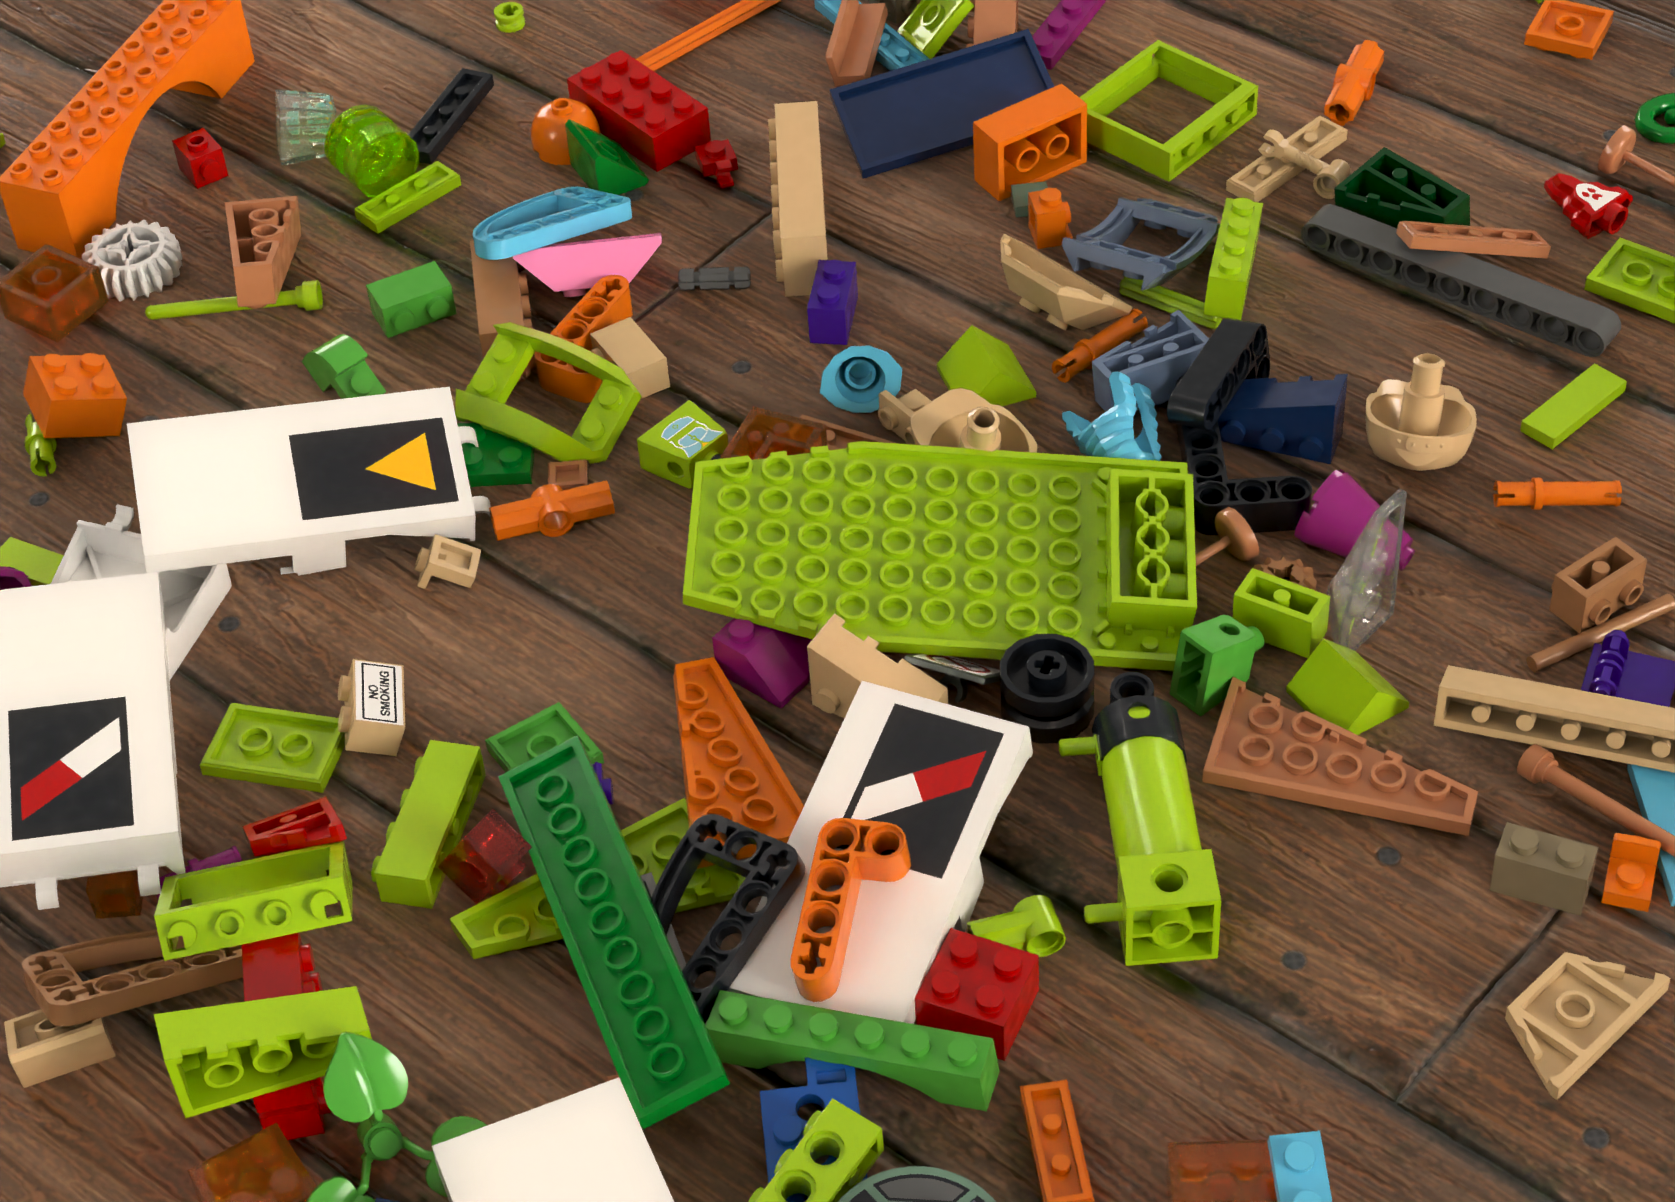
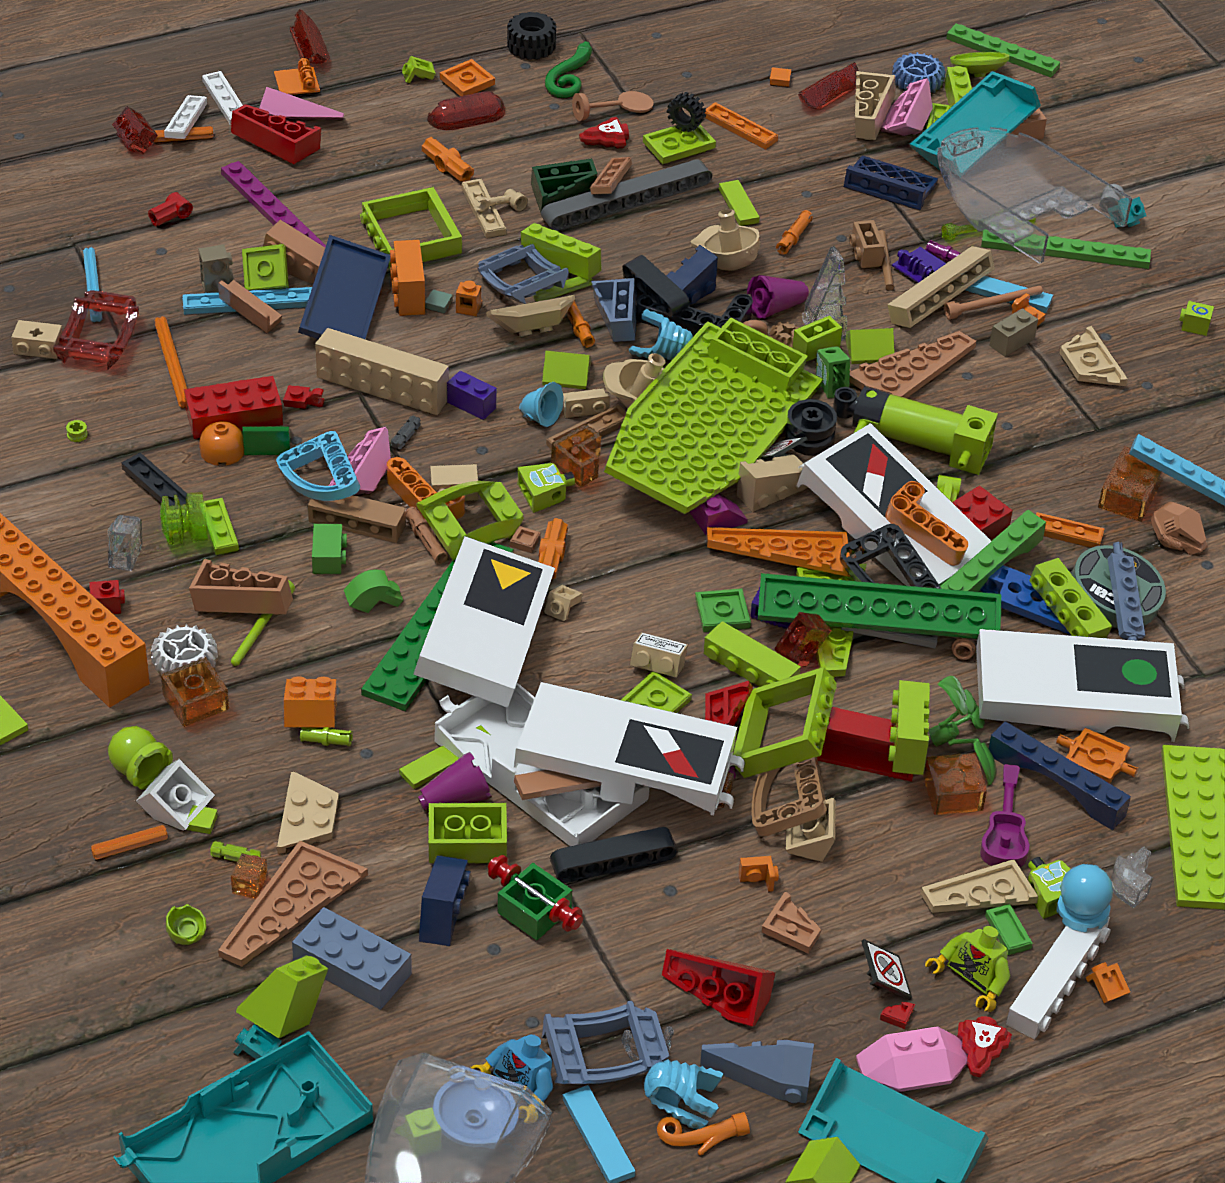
camera: 70 degrees left, 0 degrees up
none -> clear red brick [427,91,505,130]

